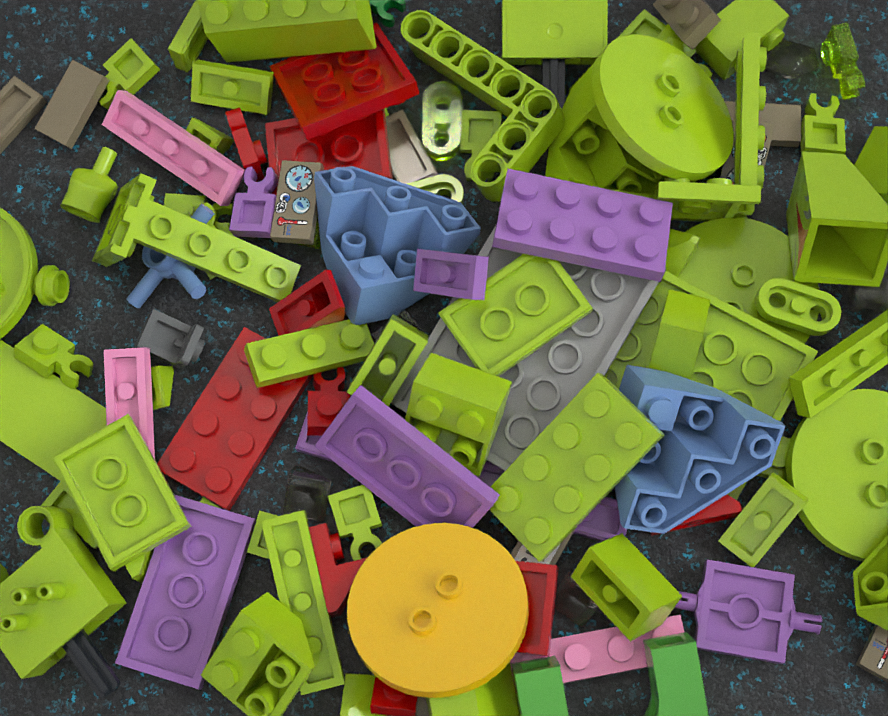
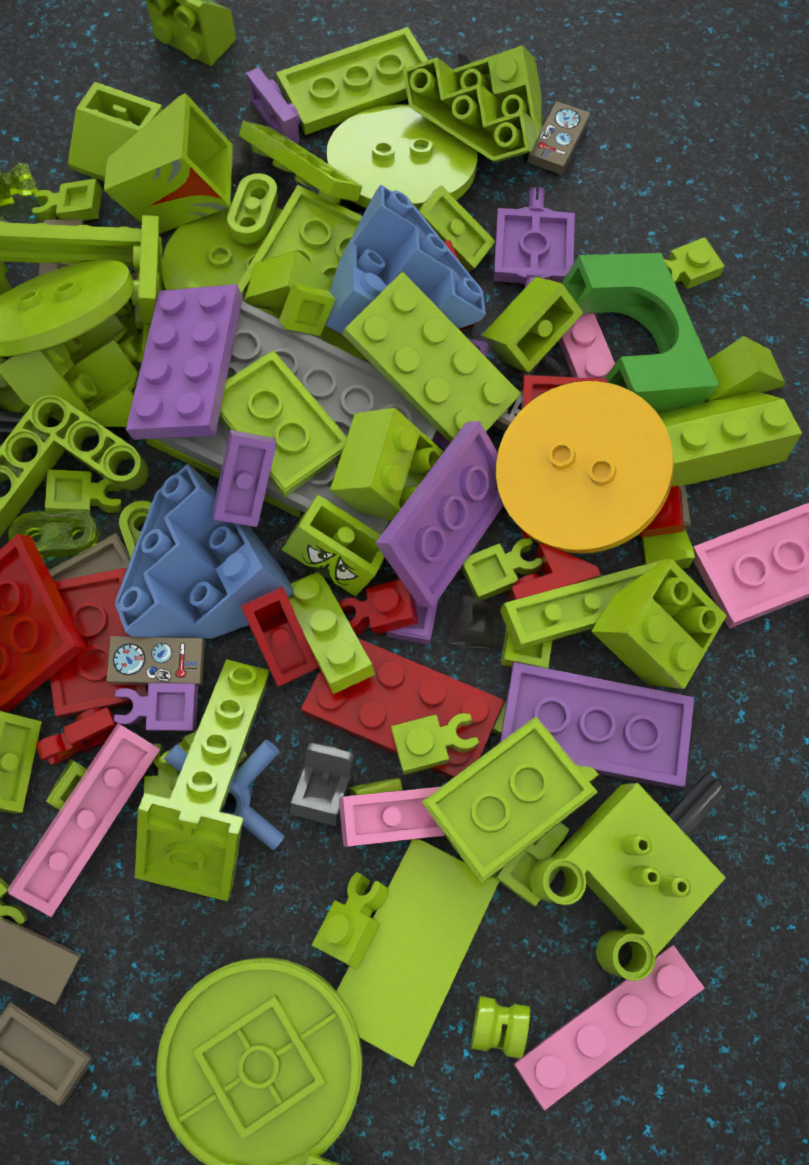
camera: 100 degrees left, 5 degrees down
lime plate [33,265,70,306] -> none
lime piece [60,147,118,223] -> none
none -> lime plate [278,283,336,336]
none -> lime plate [391,713,479,775]

